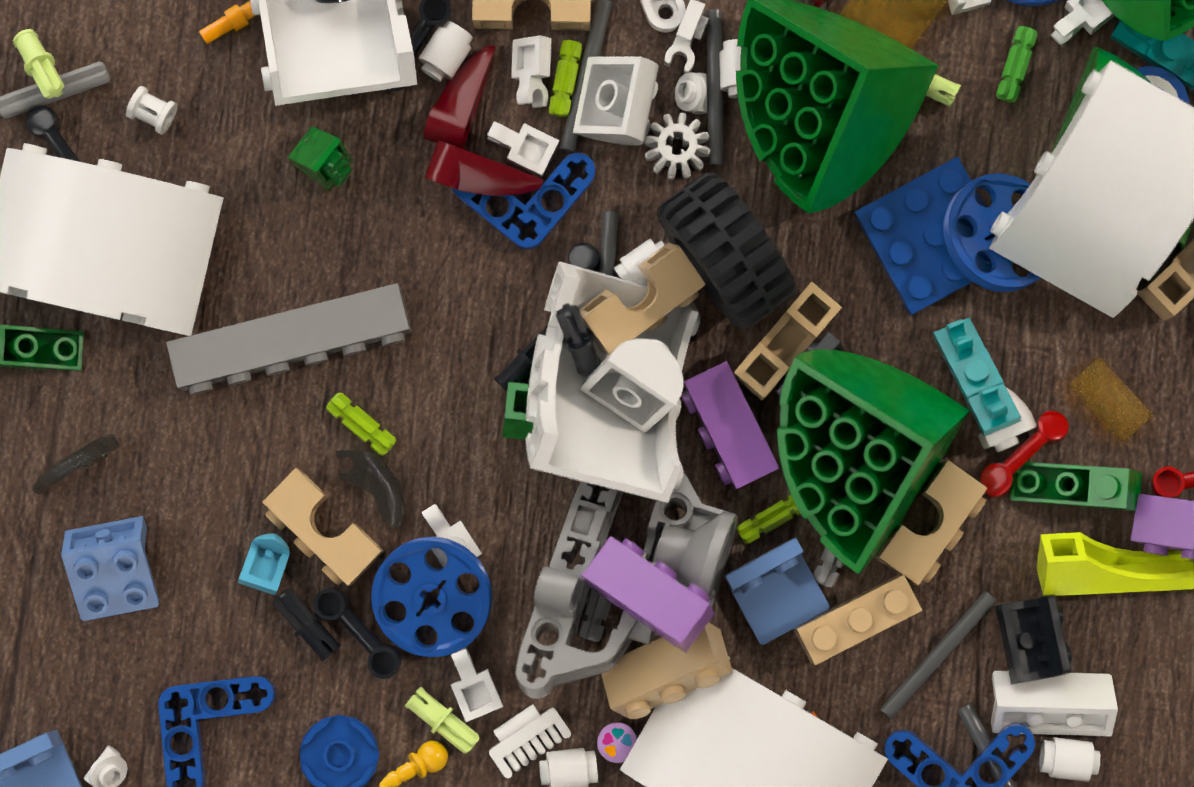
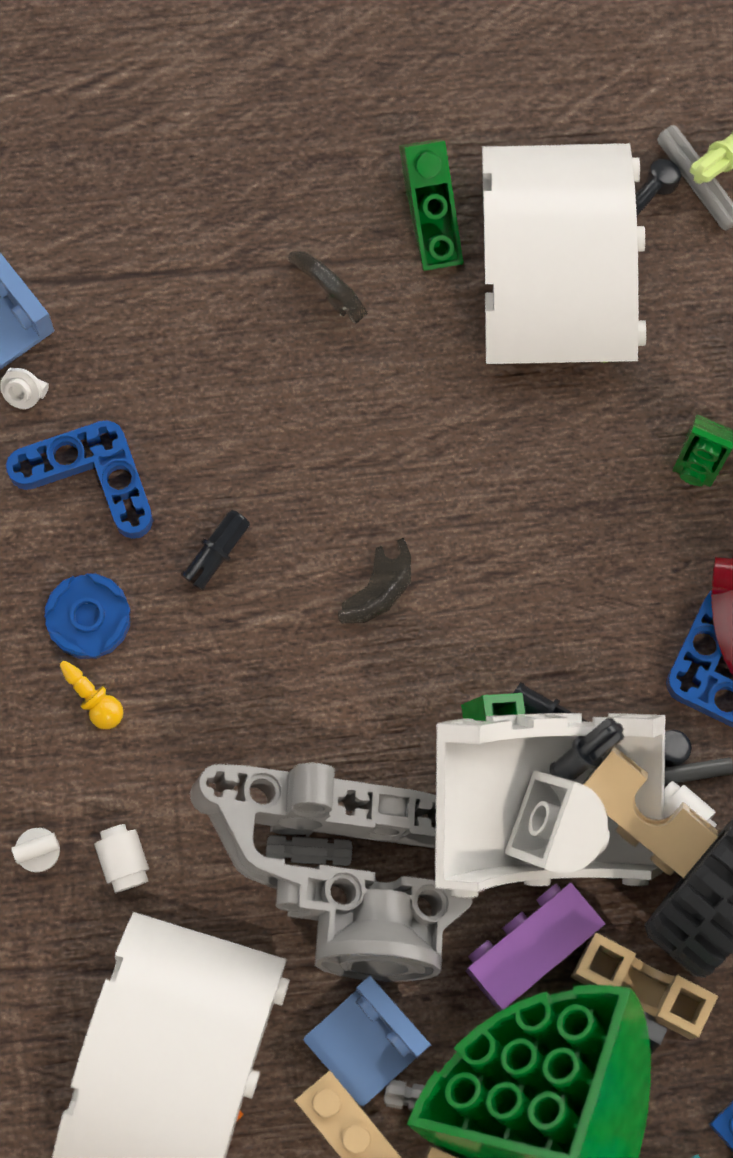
camera: 75 degrees right, 10 degrees down
medium blue bracket [61,516,159,621] -> none
white bush [126,86,178,135] -> none
light grey brick [166,283,412,395] -> none
medium azure plate [238,533,290,595] -> none
tan arch [262,468,385,586] -> none
black bar [313,587,402,679] -> none
lime axle [326,392,396,456] -> none
blue wedge [371,537,492,657] -> none
yellowish green axle [405,687,479,754] -> none
white plate [421,504,482,567] -> none
white plate [451,647,503,722] -> none
white piece [489,704,571,778] -> none
medium lavender brick [581,536,714,654] -> none
tile [597,722,637,763] -> none
tan brick [601,622,733,719] -> none
lime axle [737,495,801,544] -> none

